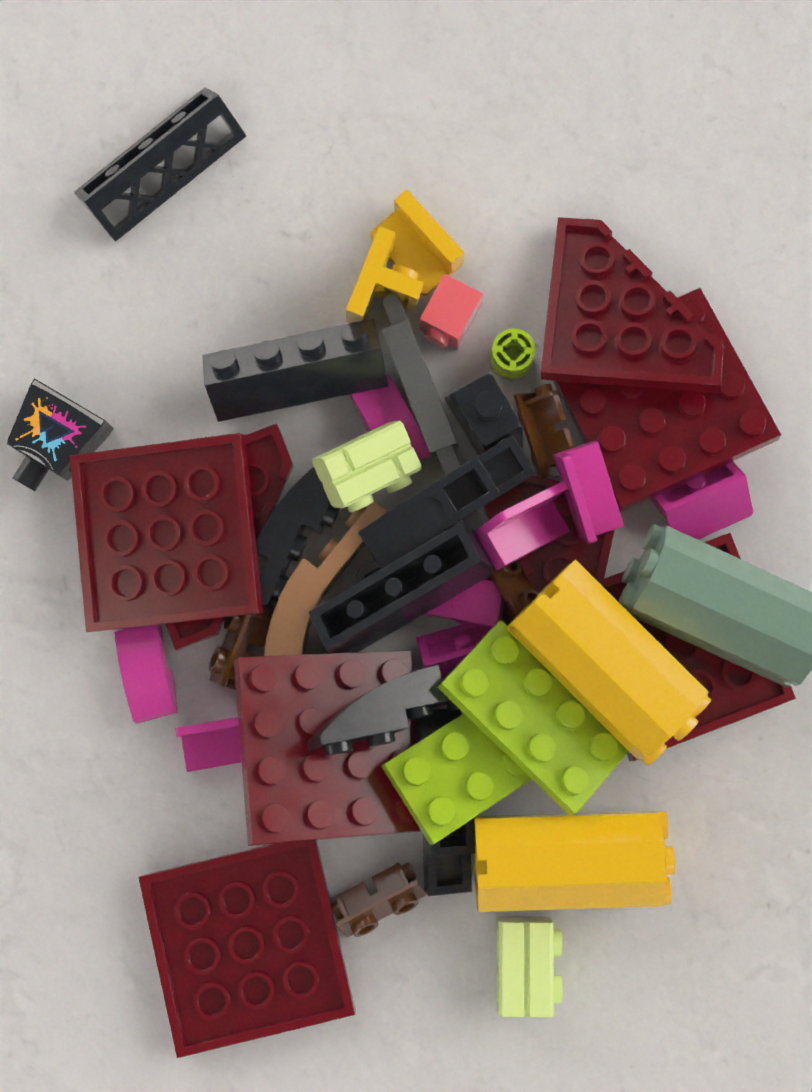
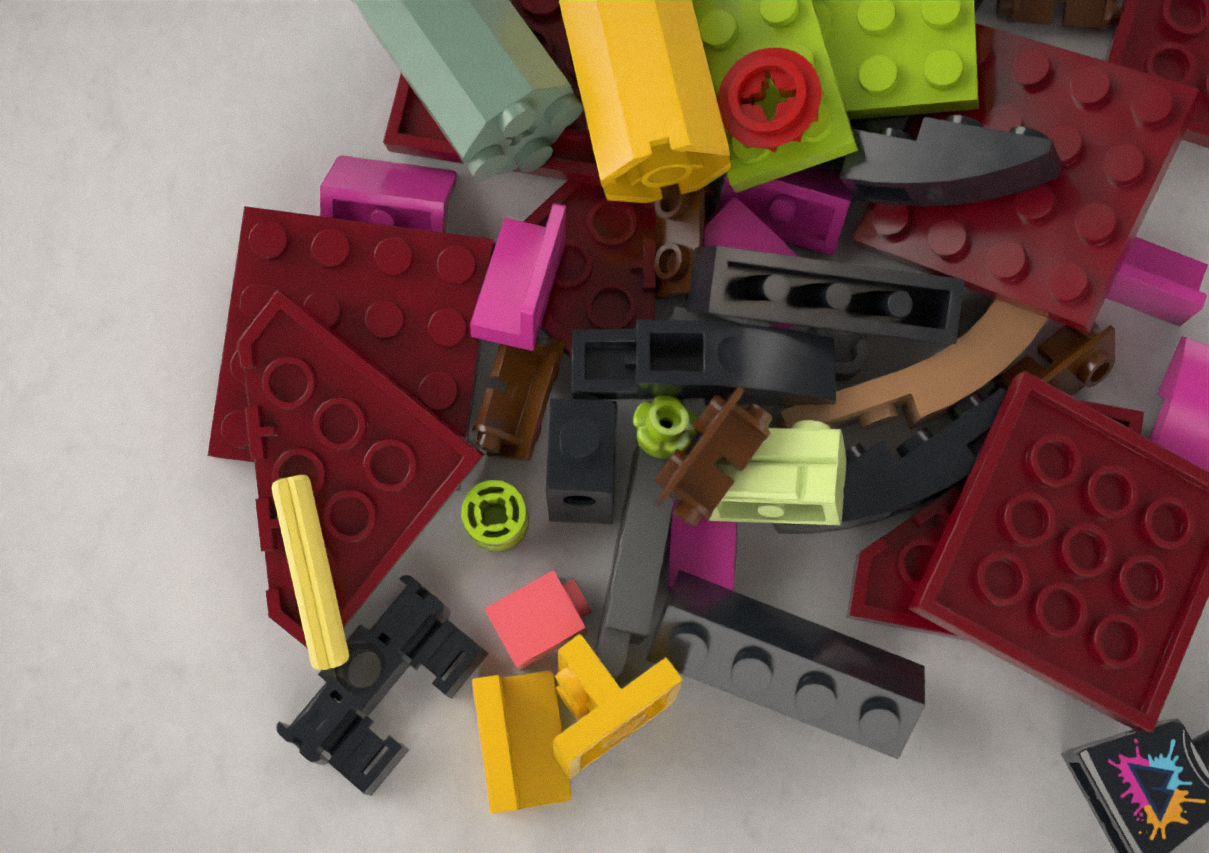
camera: 145 degrees left, 5 degrees down
dark pink panel [474,481,570,571] -> none
none -> light yellow axle [272,475,349,670]
none -> black piece [276,575,489,796]
none -> lime plate [633,396,698,459]
none -> reddish brown hinge [653,386,773,528]
none -> red gear [717,47,824,153]

